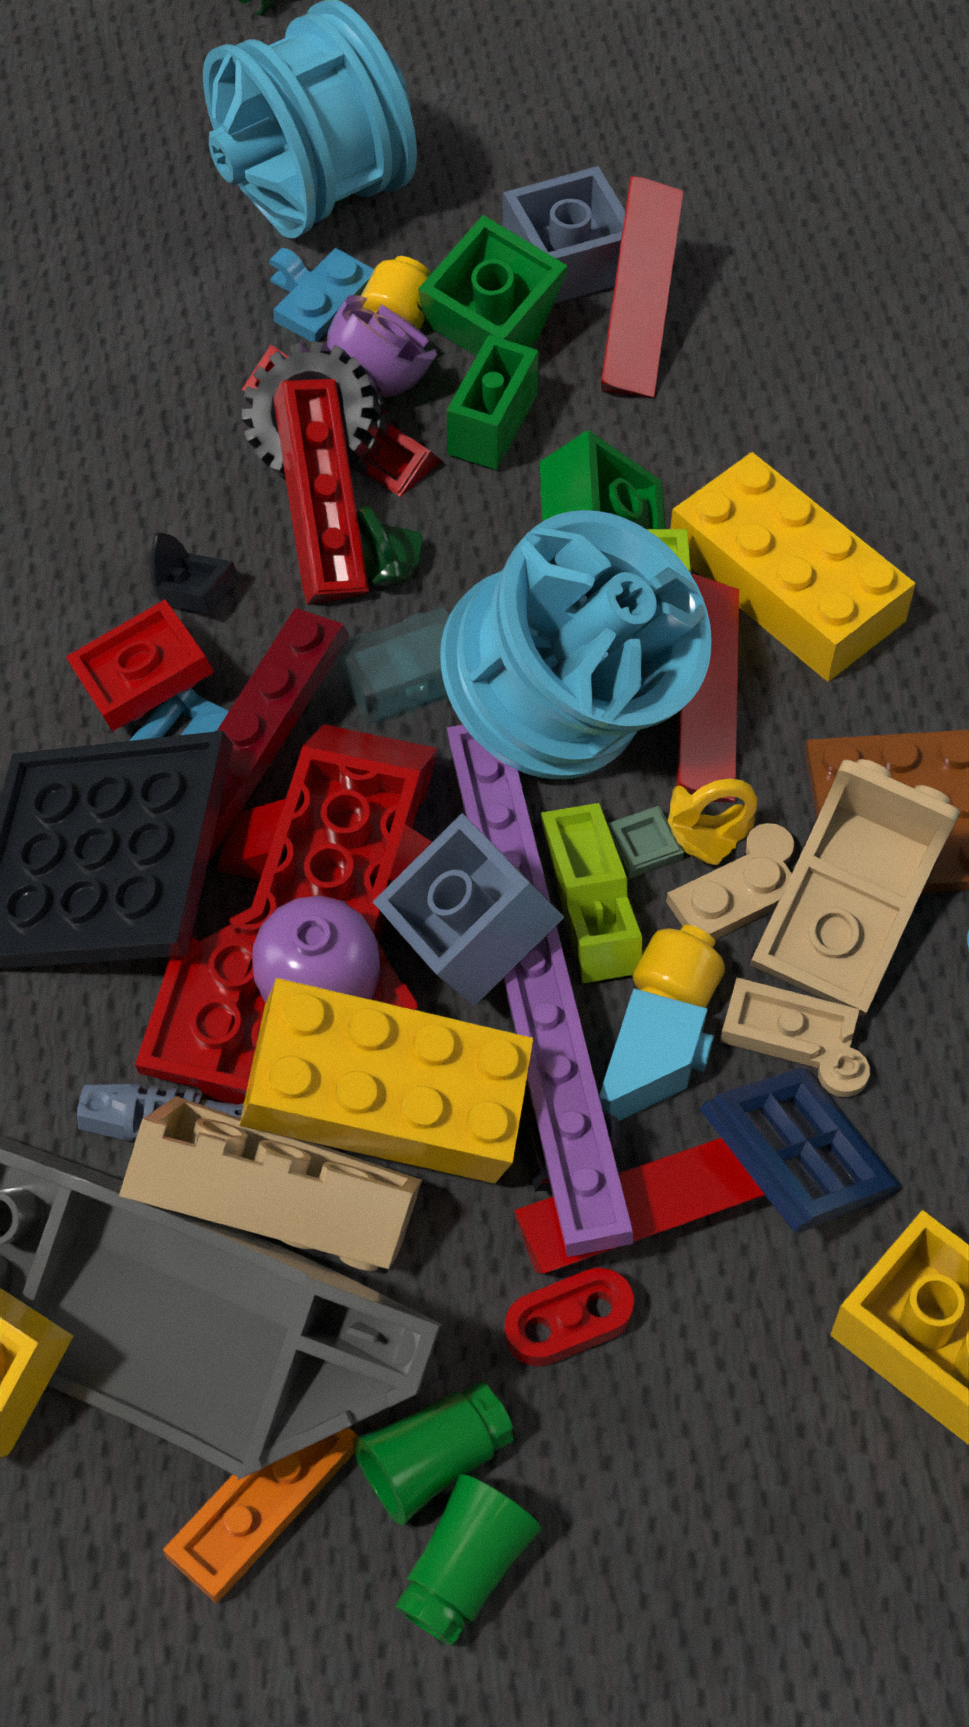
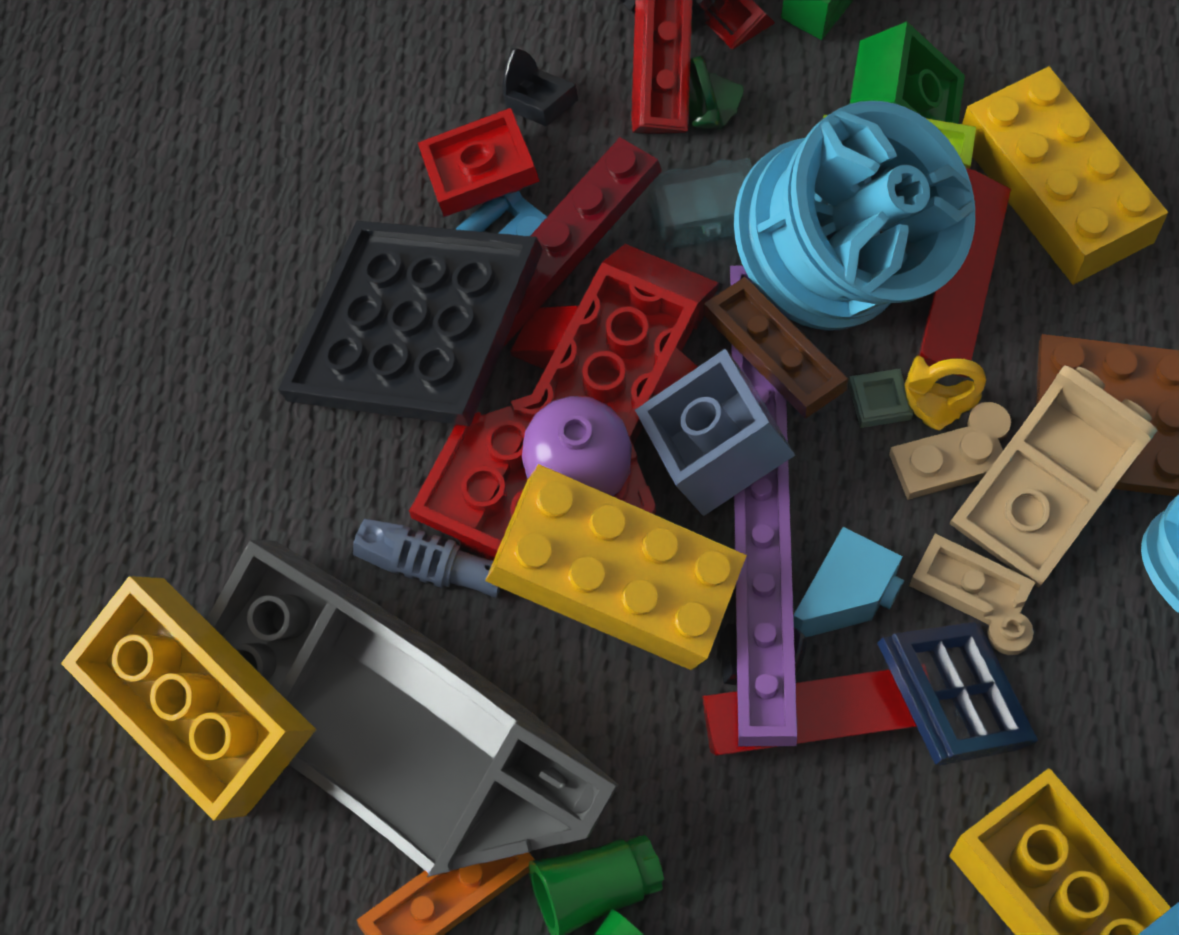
camera: 10 degrees right, 5 degrees up
tan wedge [119,1096,422,1271] -> none
red plate [504,1268,634,1367] -> none
lime slope [541,803,642,984] -> none
yellow head [632,924,725,1008] -> none
none -> reddish brown plate [704,277,848,419]

